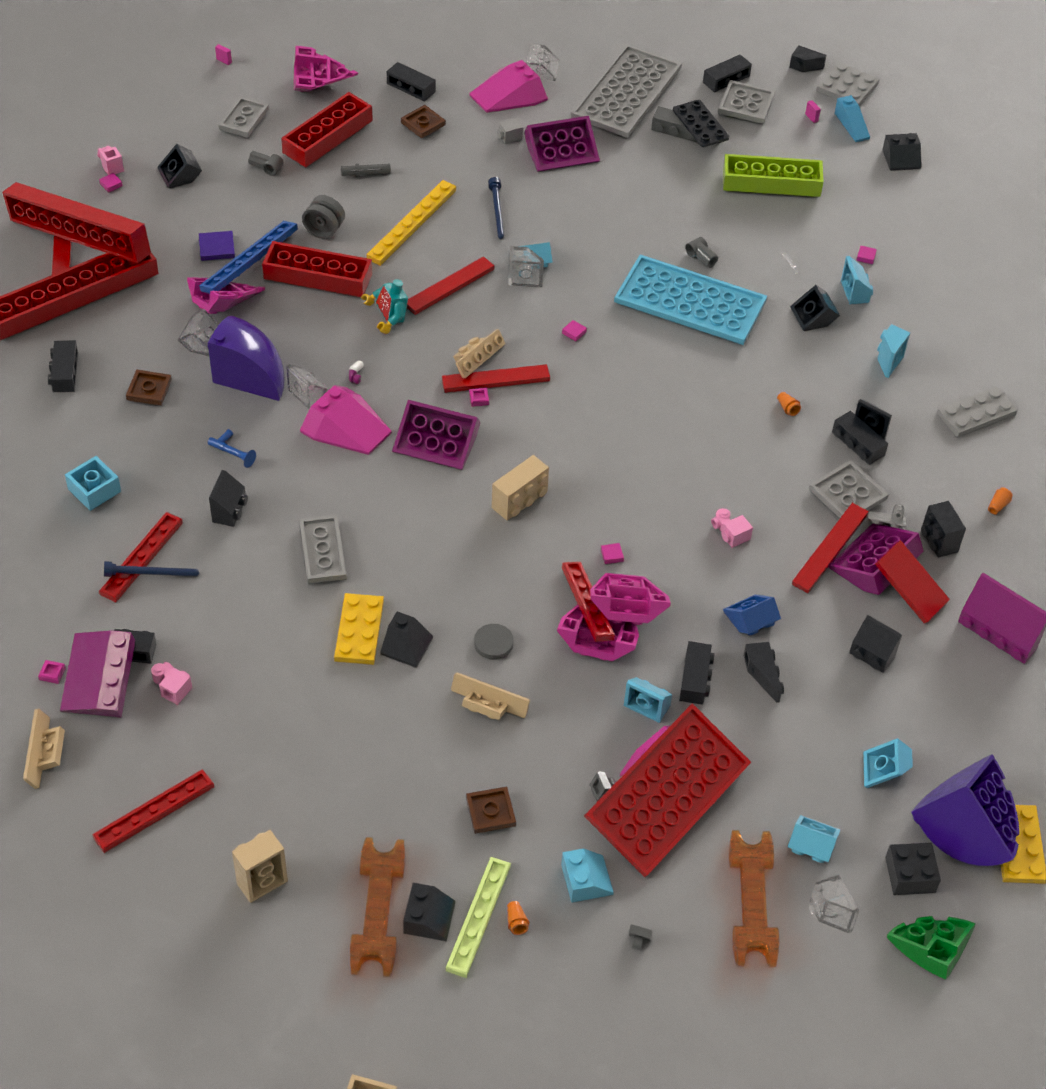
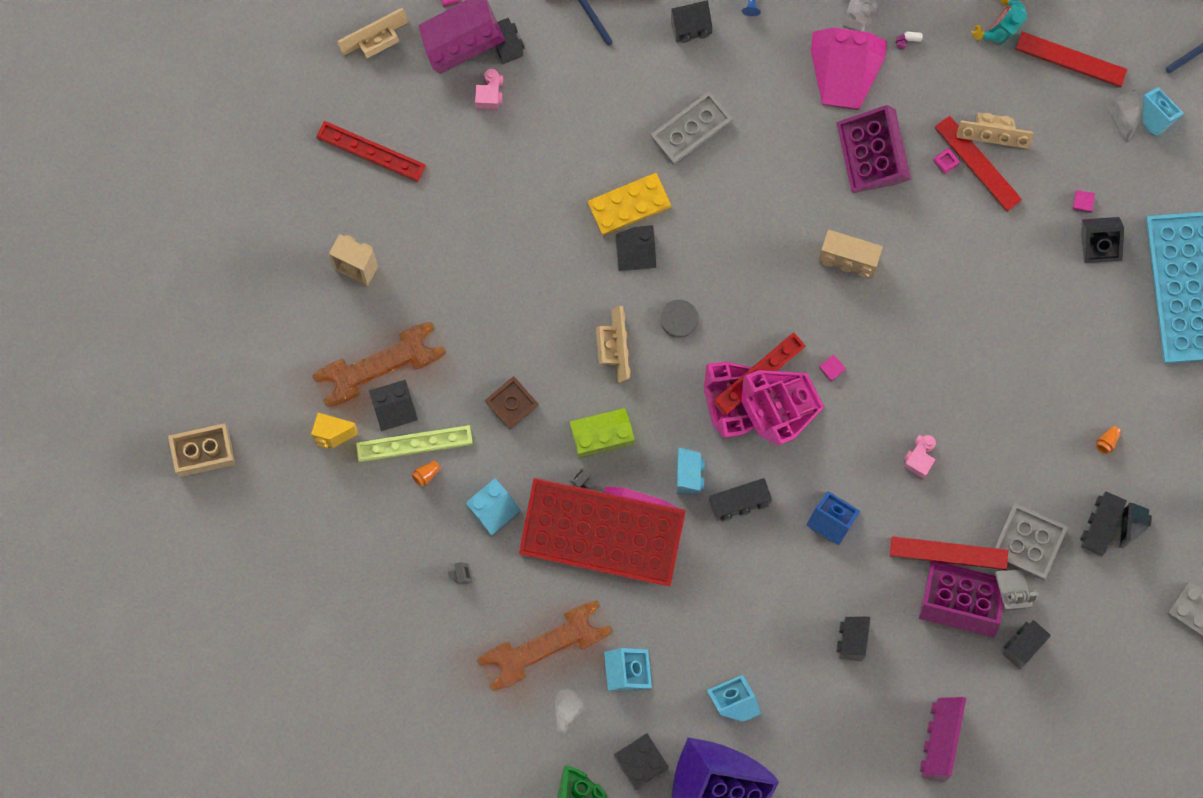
camera: 65 degrees right, 25 degrees up
black slope [743,642,784,703] -> none
red tile [875,540,950,624] -> none
orange cone [988,487,1013,515] -> none
none -> yellow slope [311,413,358,449]
none -> lime slope [569,408,635,458]
none -> black slope [1081,217,1124,263]

